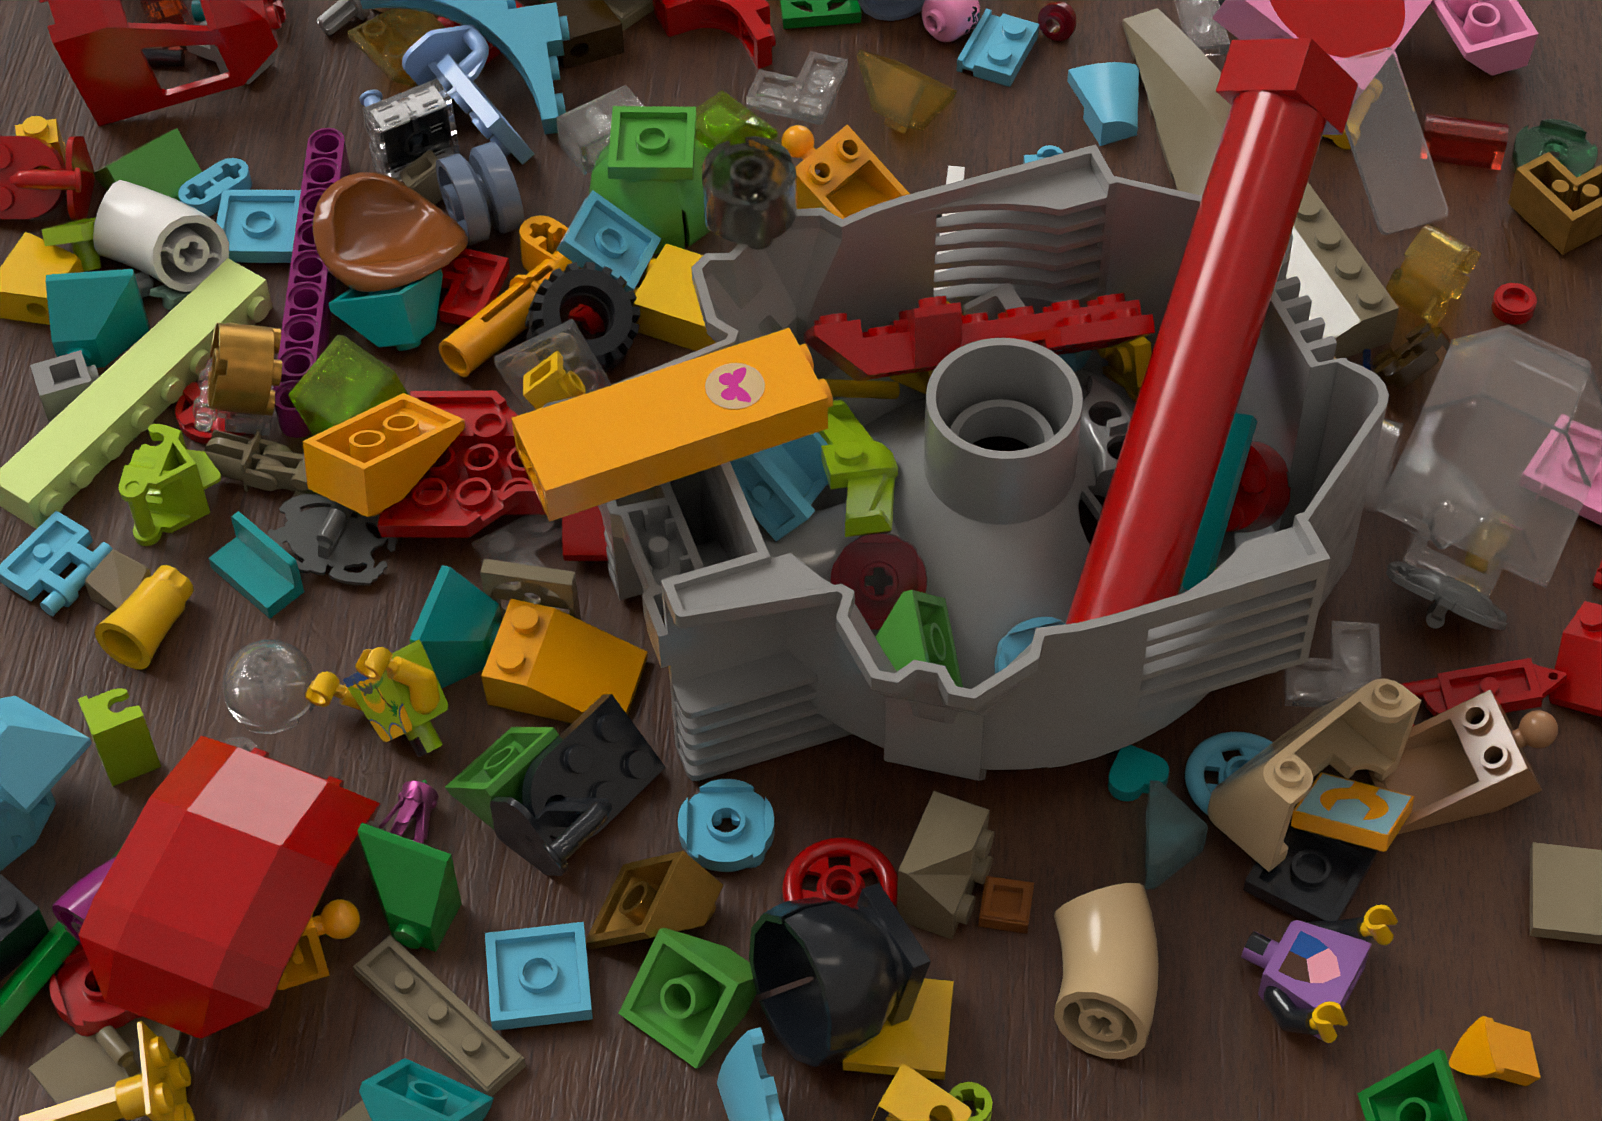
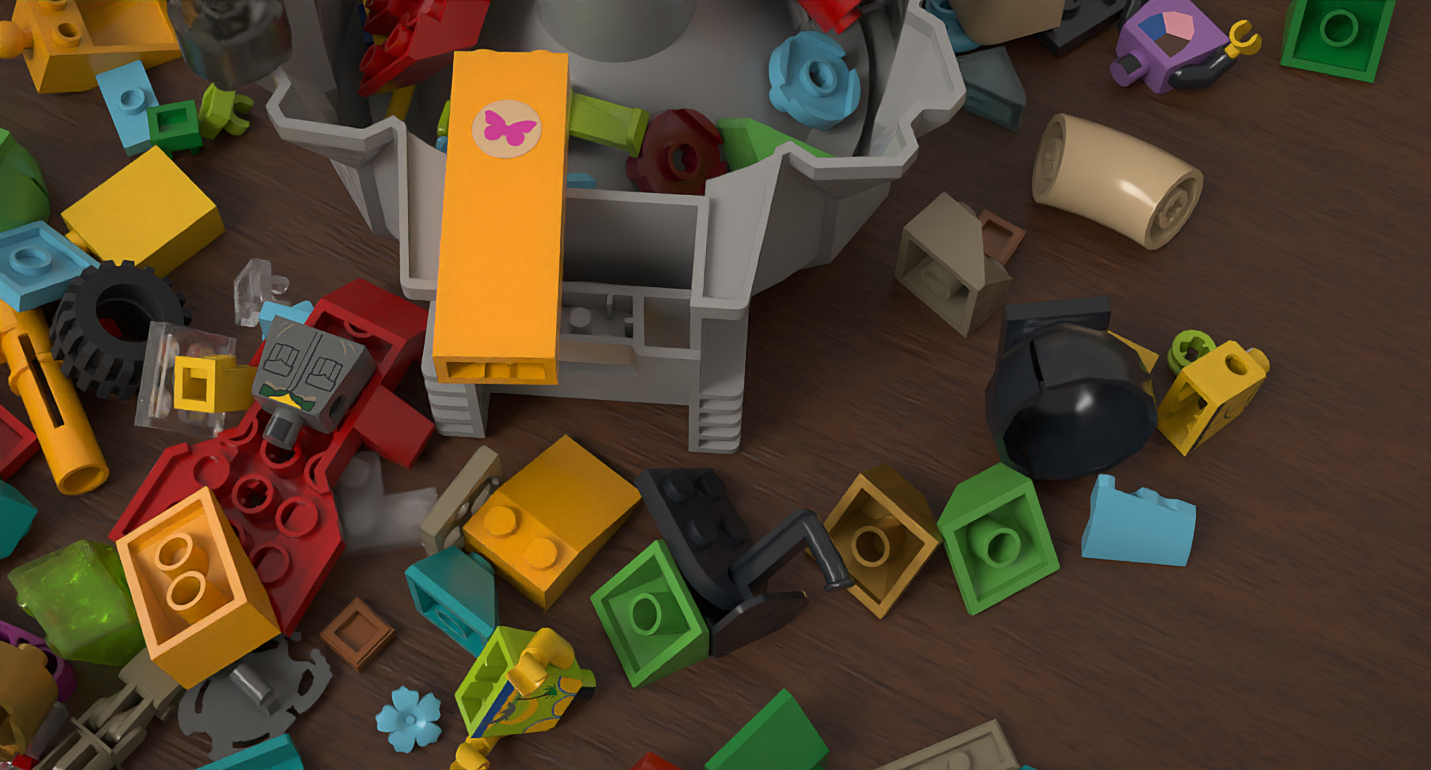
camera: 70 degrees left, 10 degrees up
flat silver piece [378,780,439,844] -> none
medium azure plate [485,922,593,1031] -> none
medium azure plate [678,779,775,872] -> none
red plate [782,837,898,908] -> none
none -> dark orange tile [319,597,397,674]
none -> medium azure plant [375,685,442,753]

